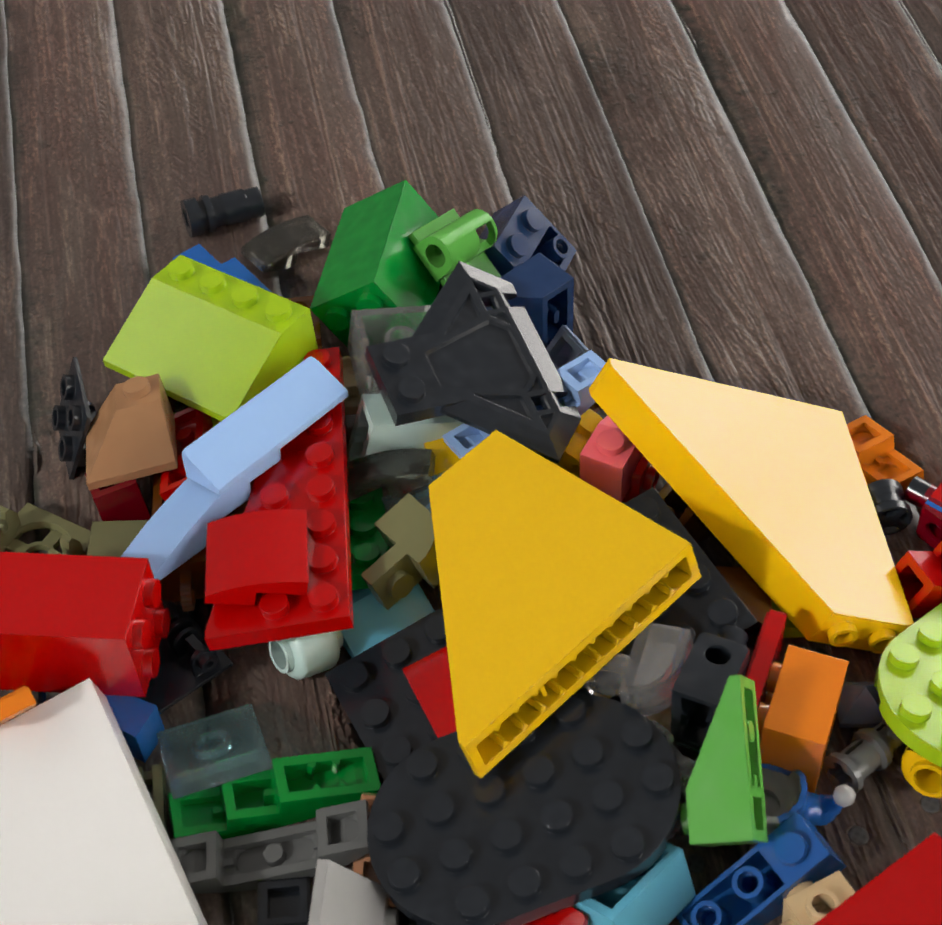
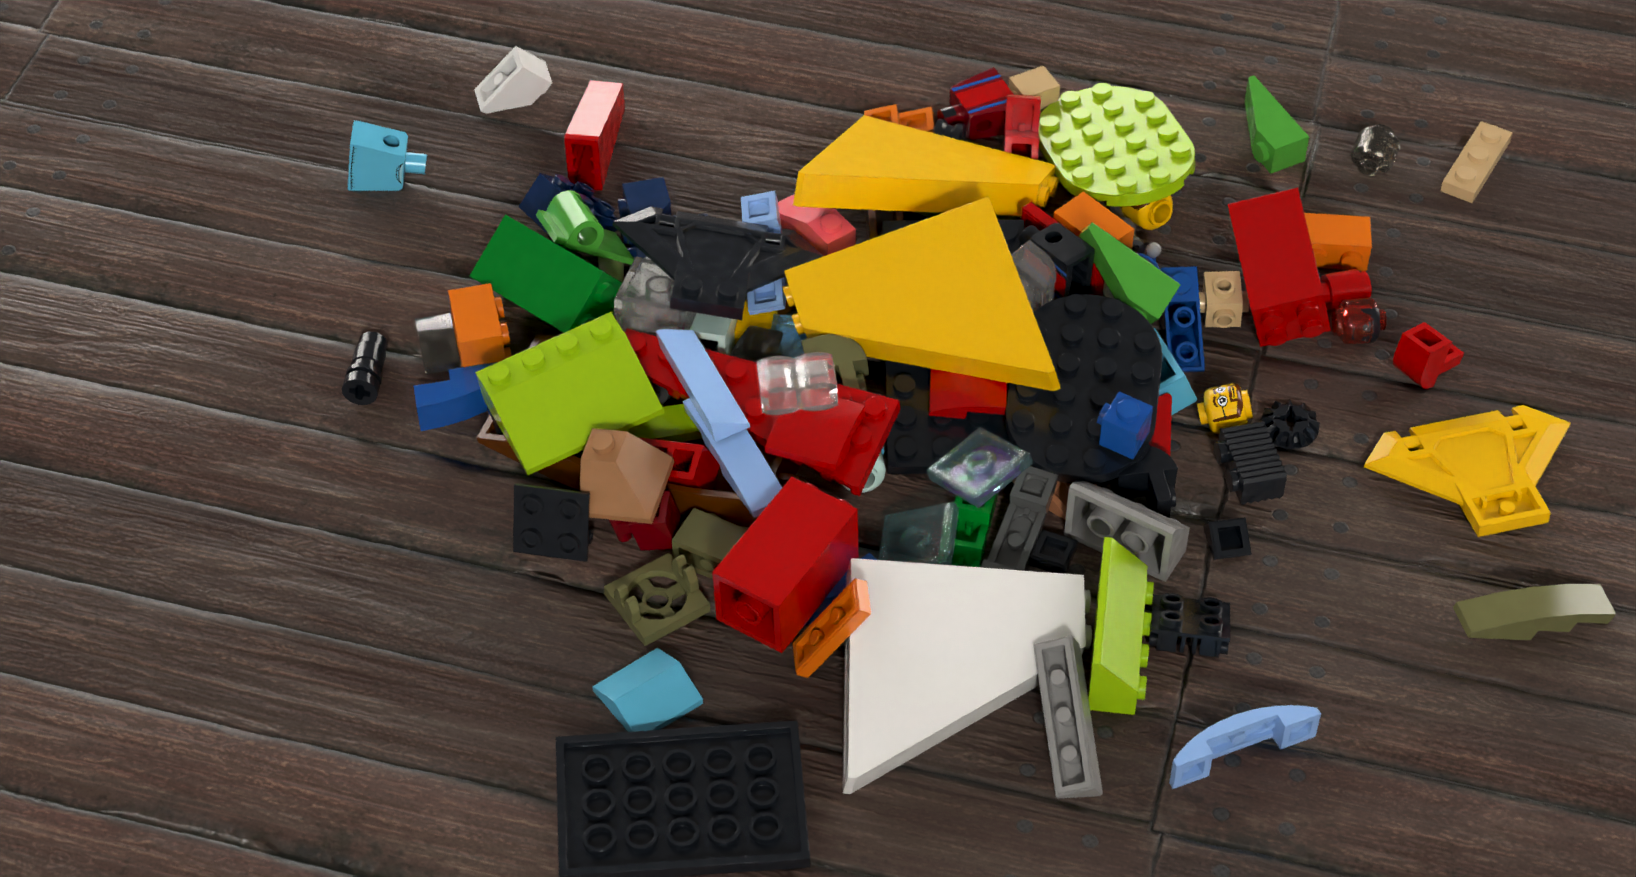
camera: 65 degrees left, 0 degrees up
none -> medium azure torso [348,120,427,191]
none -> orange brick [448,283,512,367]
none -> white slope [474,46,552,114]
none -> red slope [564,80,625,191]
none -> clear brick [757,352,838,415]
none -> clear light blue tile [926,427,1033,508]
none -> blue brick [1097,392,1153,459]

